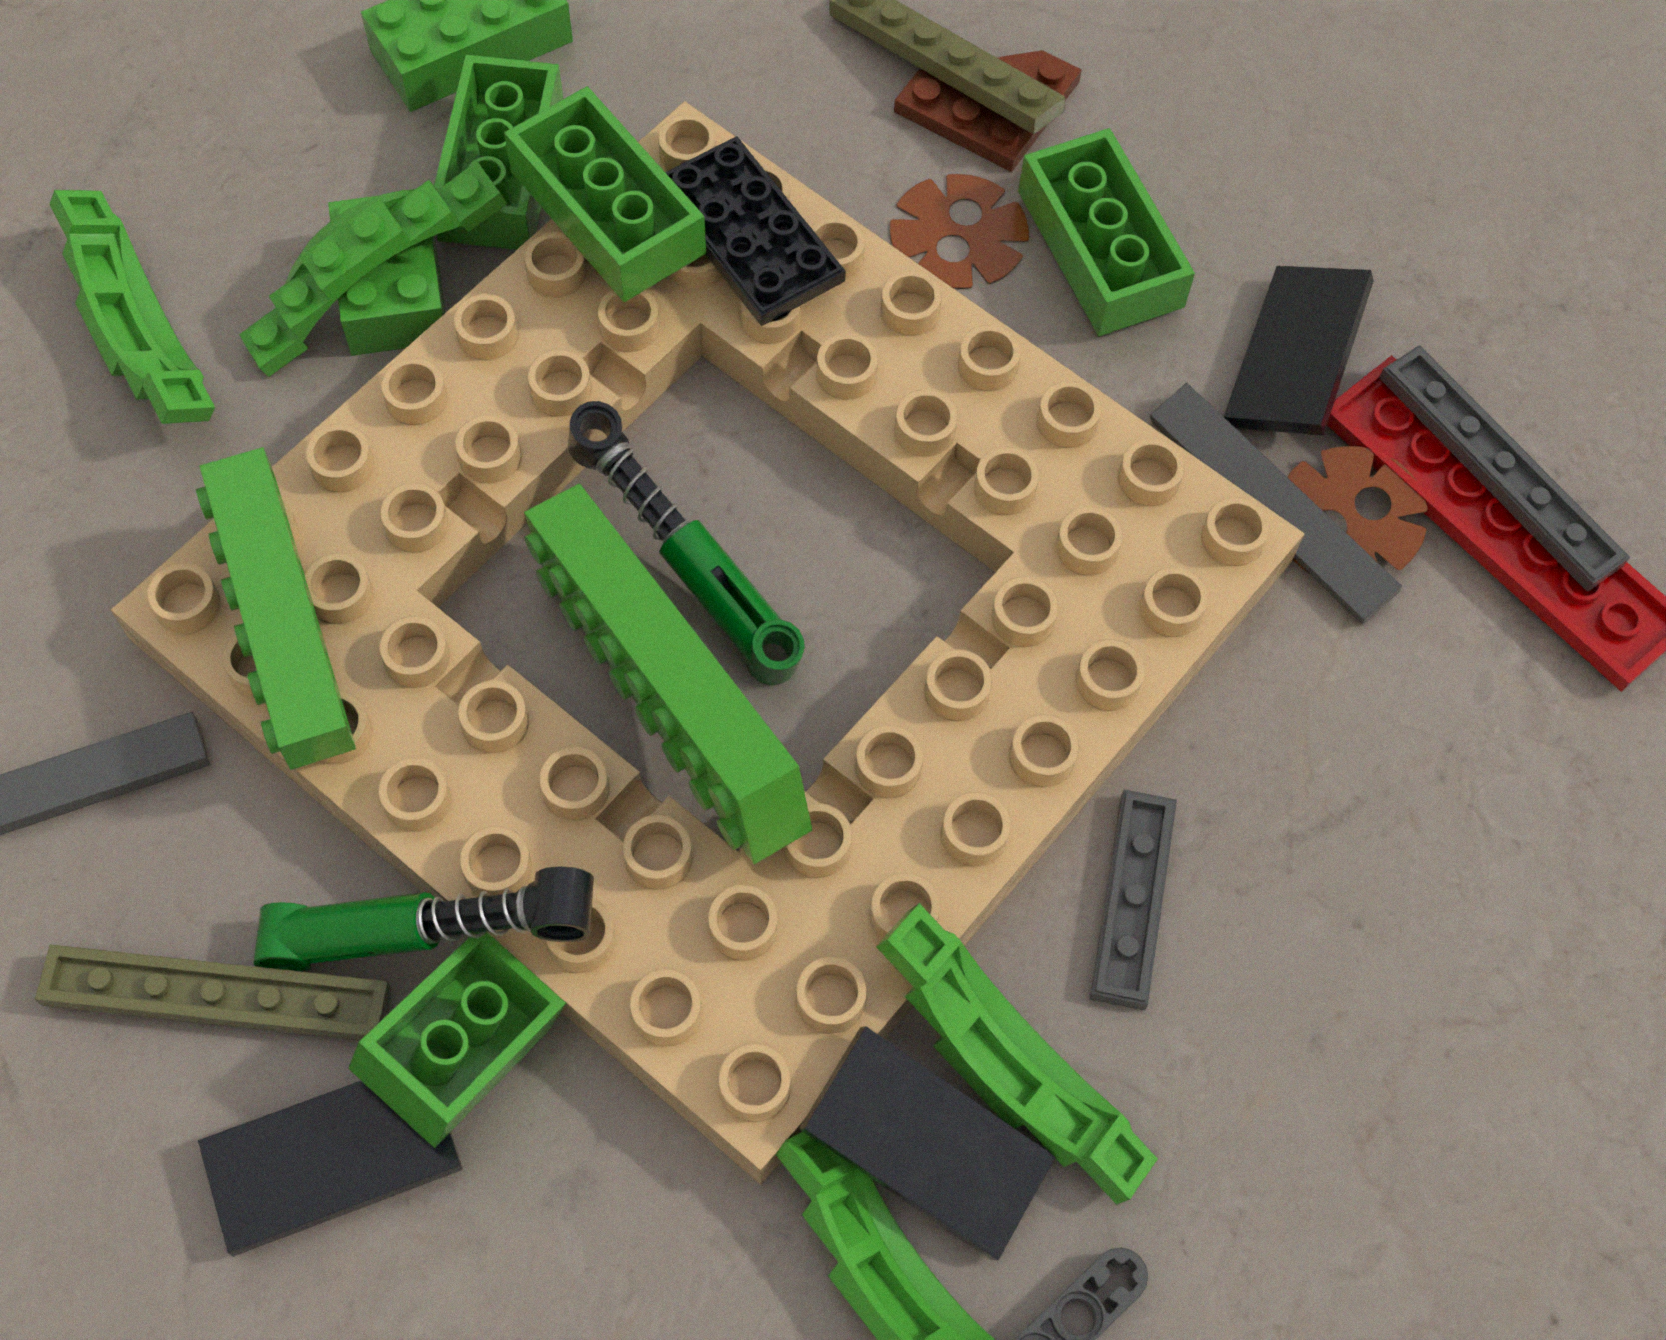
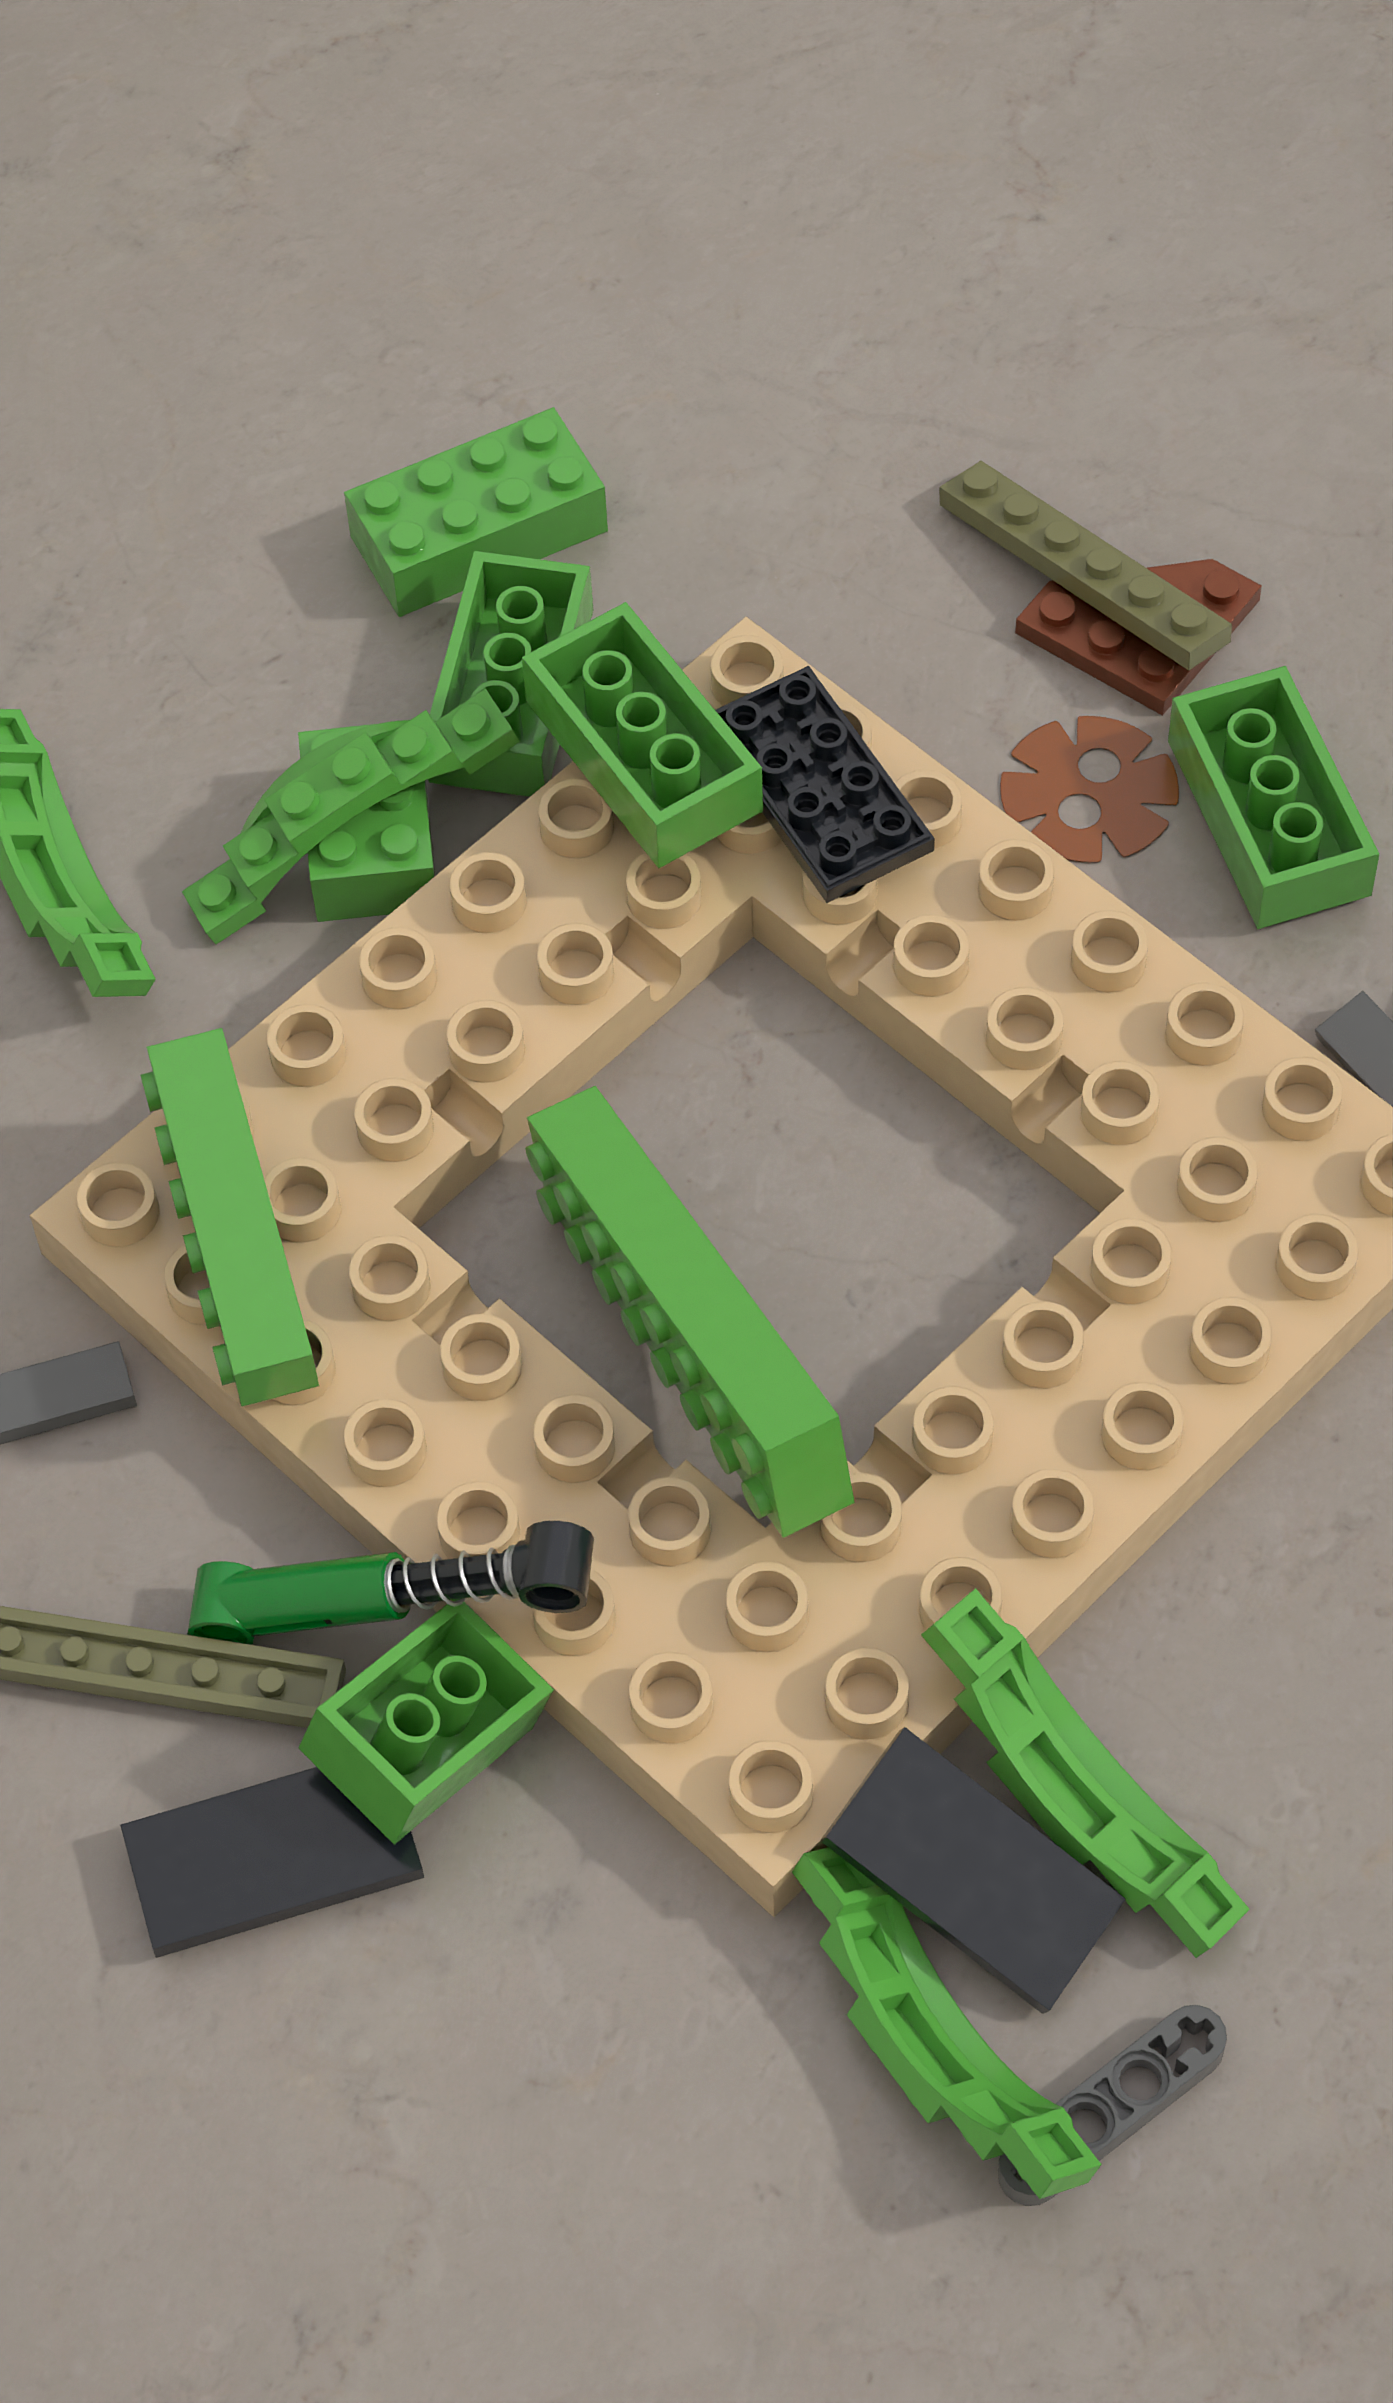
camera: 10 degrees right, 5 degrees down
piece [568,401,805,685] -> none
dark grey tile [1090,789,1177,1011] -> none

